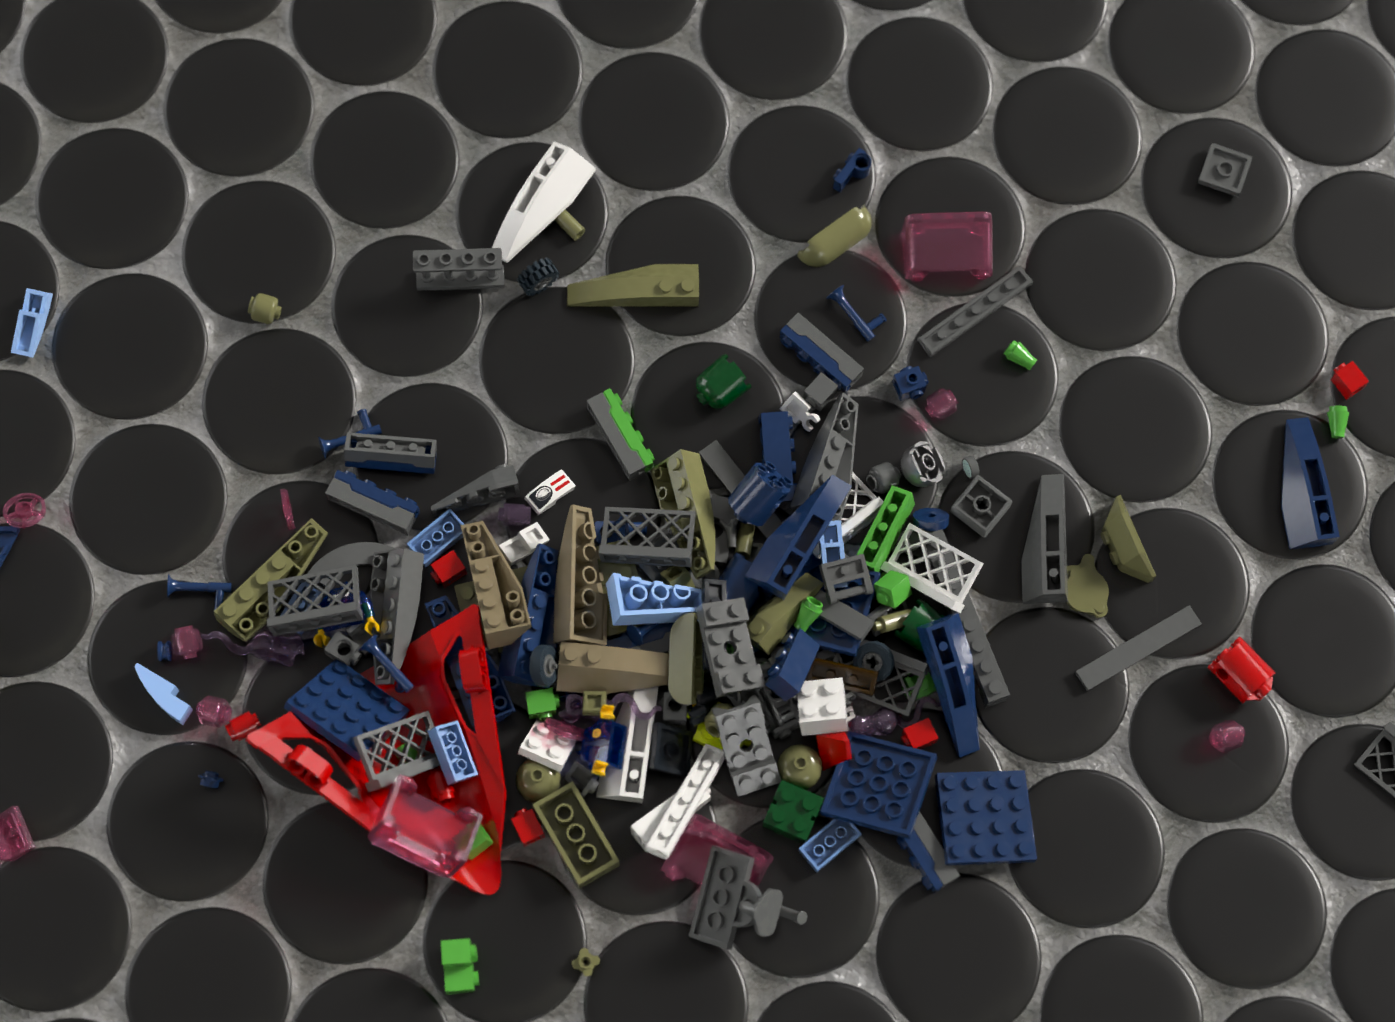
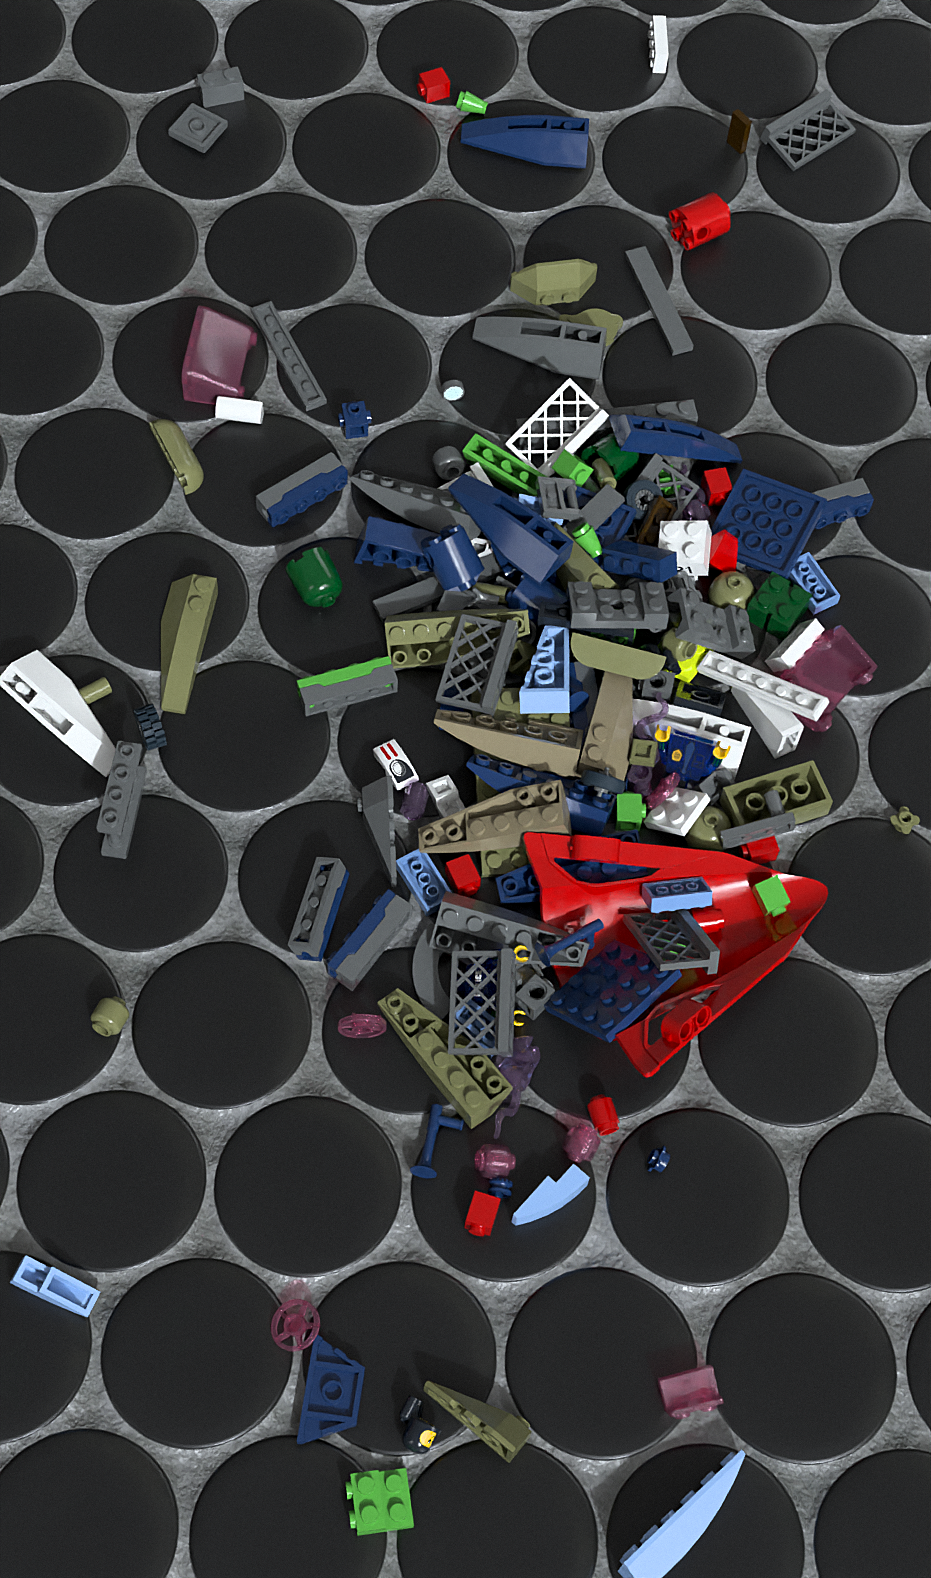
camera: 80 degrees left, 10 degrees down
dark blue piece [318,409,382,459] -> none
clear pink windscreen [368,774,483,878] -> none
bright green brick [441,938,479,994] -> none
dark grey plate [689,845,807,950] -> none
white plate [780,392,821,431] -> none
dark grey brick [803,372,838,412] -> none
dark blue piece [826,285,887,342] -> none
dark blue plate [833,148,872,193] -> none
flat silver cylinder [901,441,945,487] -> none
dark blue piece [913,508,949,531] -> none
clear pink head [925,388,959,420] -> none
dark blue plate [934,770,1037,865] -> none
dark grey brick [950,475,1013,537] -> none
bright green cone [1003,340,1037,370] -> none
clear pink head [1209,720,1245,753] -> none
none -> dark grey brick [197,66,244,108]
none -> white brick [215,396,264,424]
none -> red brick [464,1191,501,1237]
none -> dark grey piece [720,790,796,850]
none -> dark brown tile [726,109,752,154]
none -> white piece [765,619,825,672]

